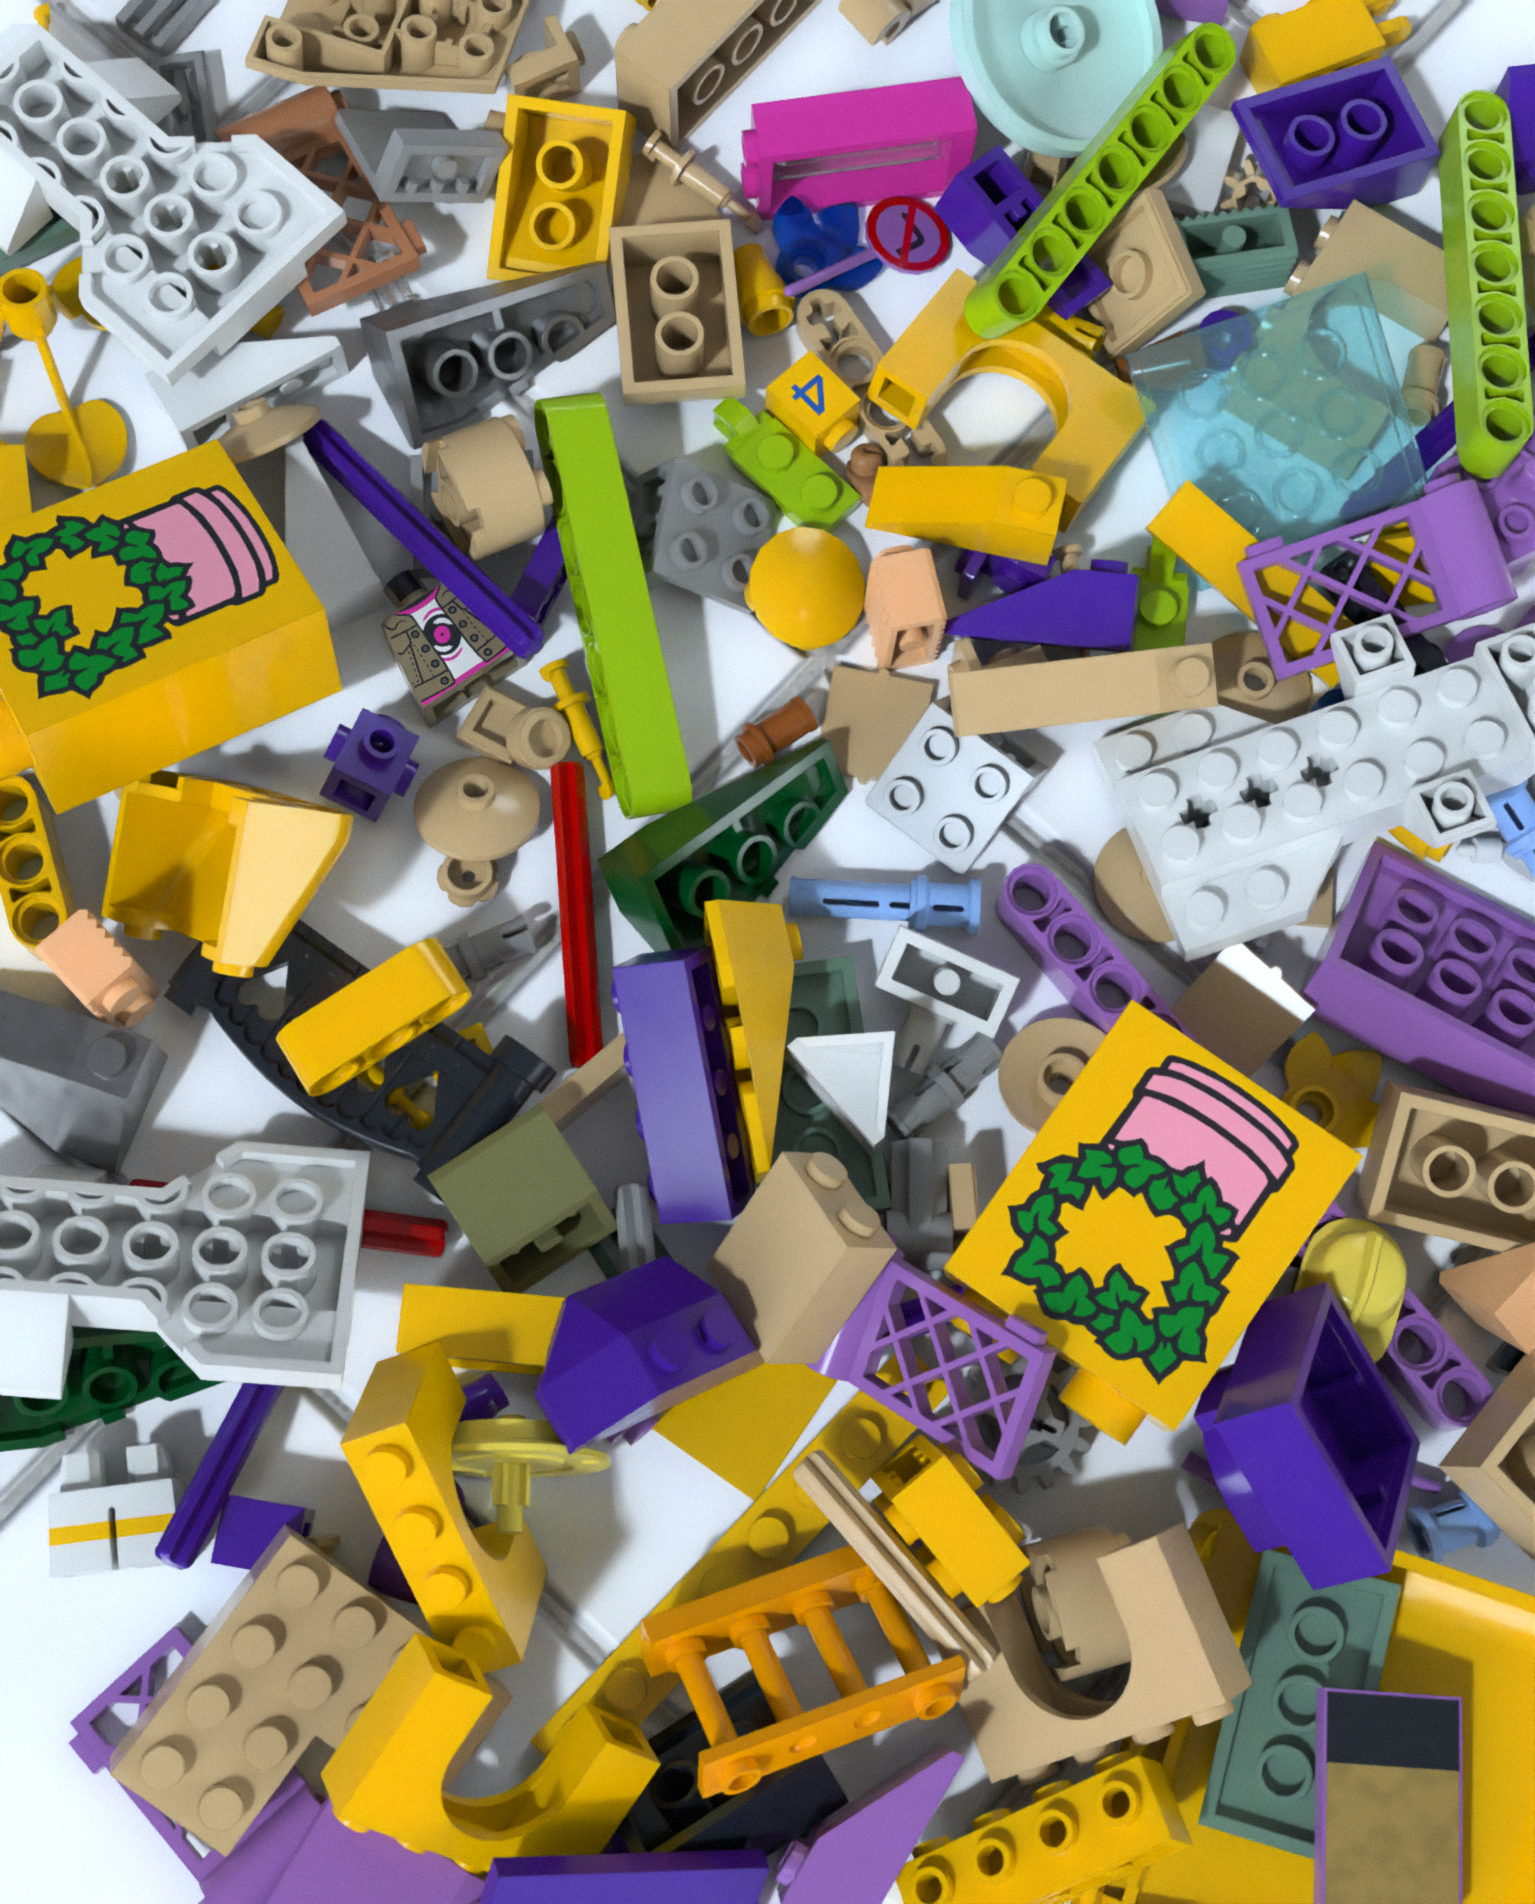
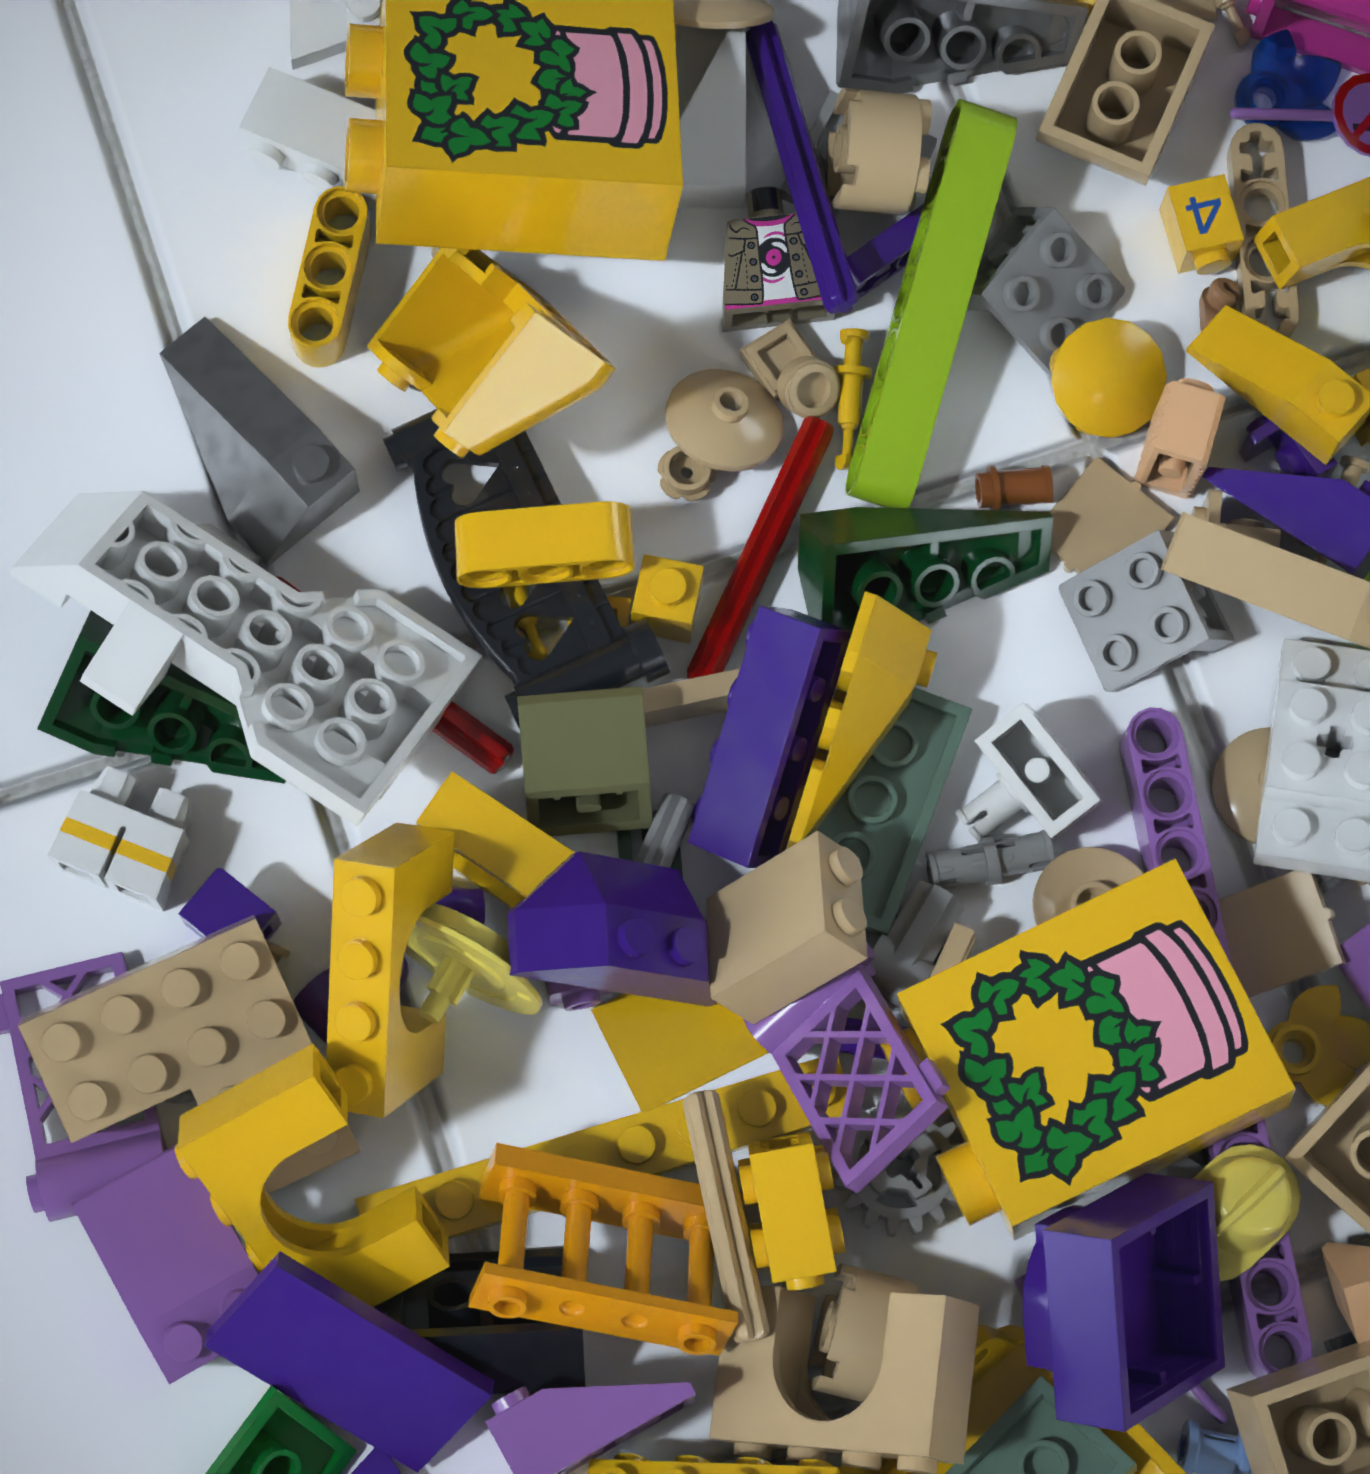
camera: 30 degrees right, 0 degrees up
light nougat brick [35,909,159,1028] -> none
dark purple axle [155,1383,285,1570] -> none
dark purple brick [319,708,420,823] -> none
light grey pin [444,914,537,983] -> none
lime hinge [713,398,861,533] -> none
yellow cone [733,243,795,336] -> none
white slope [785,1031,895,1156] -> none
light blue pin [789,875,981,935] -> none
none -> yellow brick [631,554,704,644]

